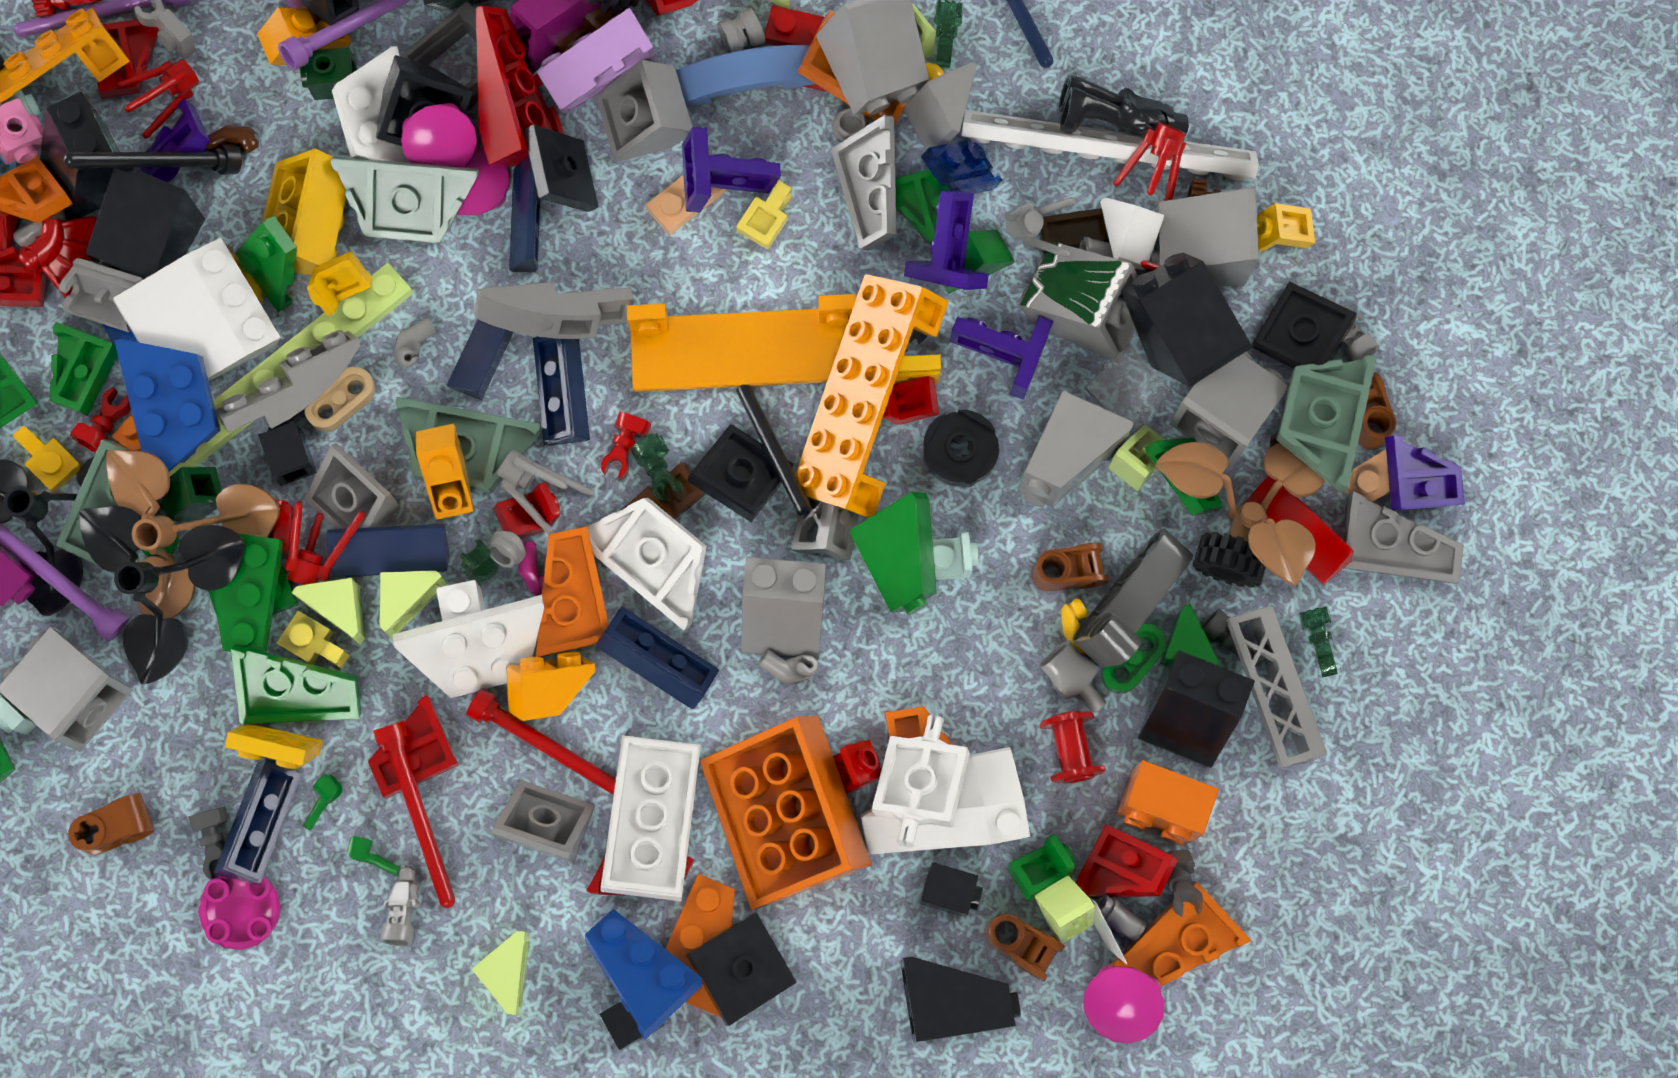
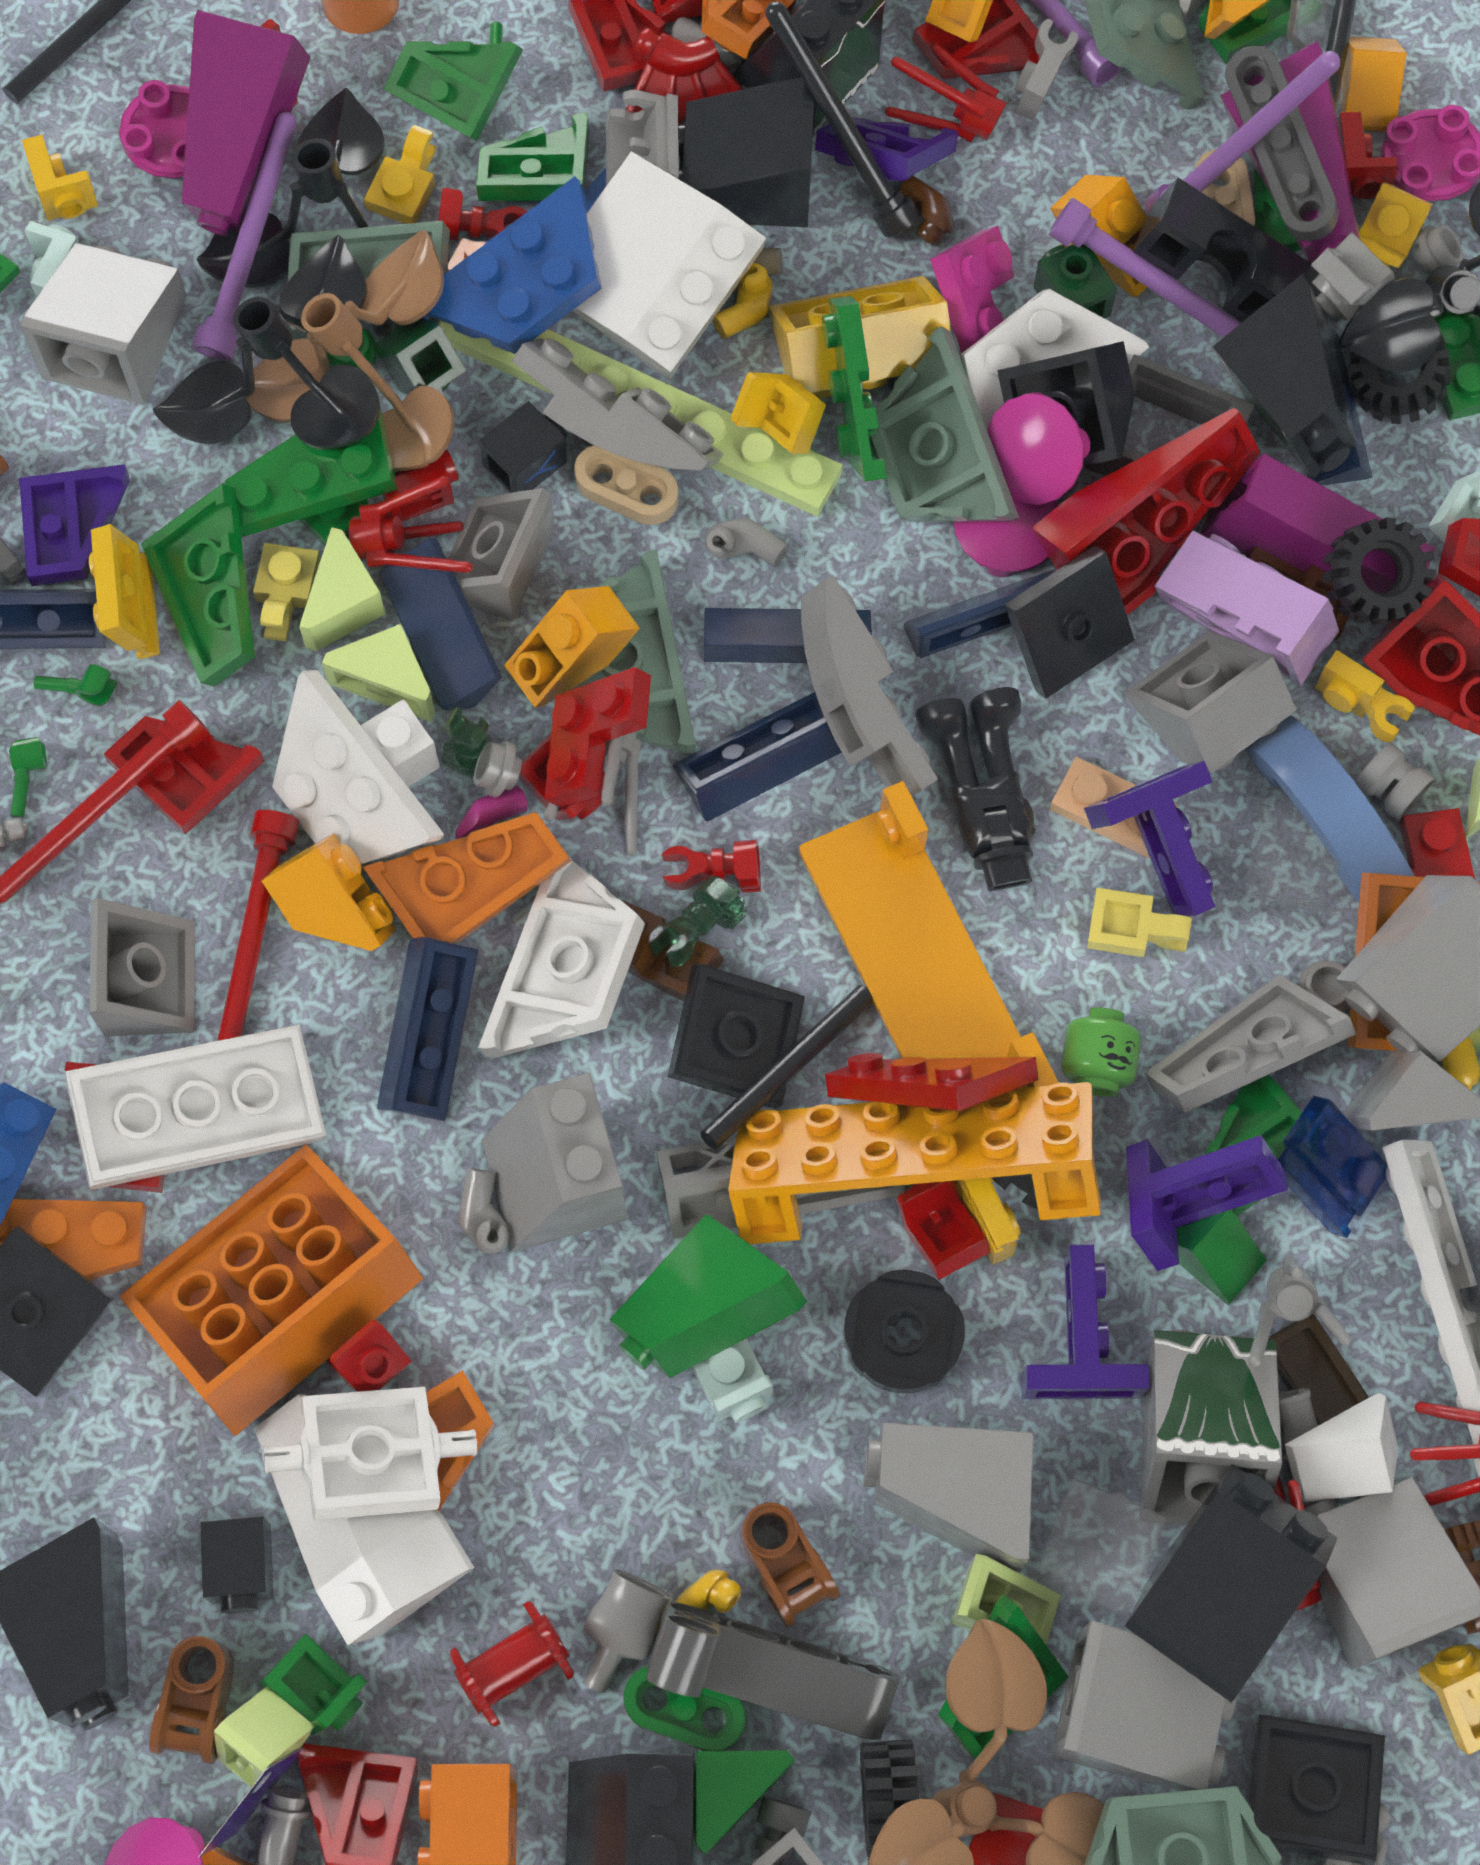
camera: 70 degrees right, 5 degrees down
green wing [235,216,297,312] -> none
none -> dark purple wing [19,464,130,586]
none -> red plate [544,667,651,808]
none -> green wing [822,296,887,482]
none -> red wing [825,1053,1039,1111]
none -> black piece [915,687,1036,891]
none -> dark pink plate [930,226,1015,354]
none -> bright green head [1061,1007,1141,1097]
none -> yellow plate [1315,650,1415,743]

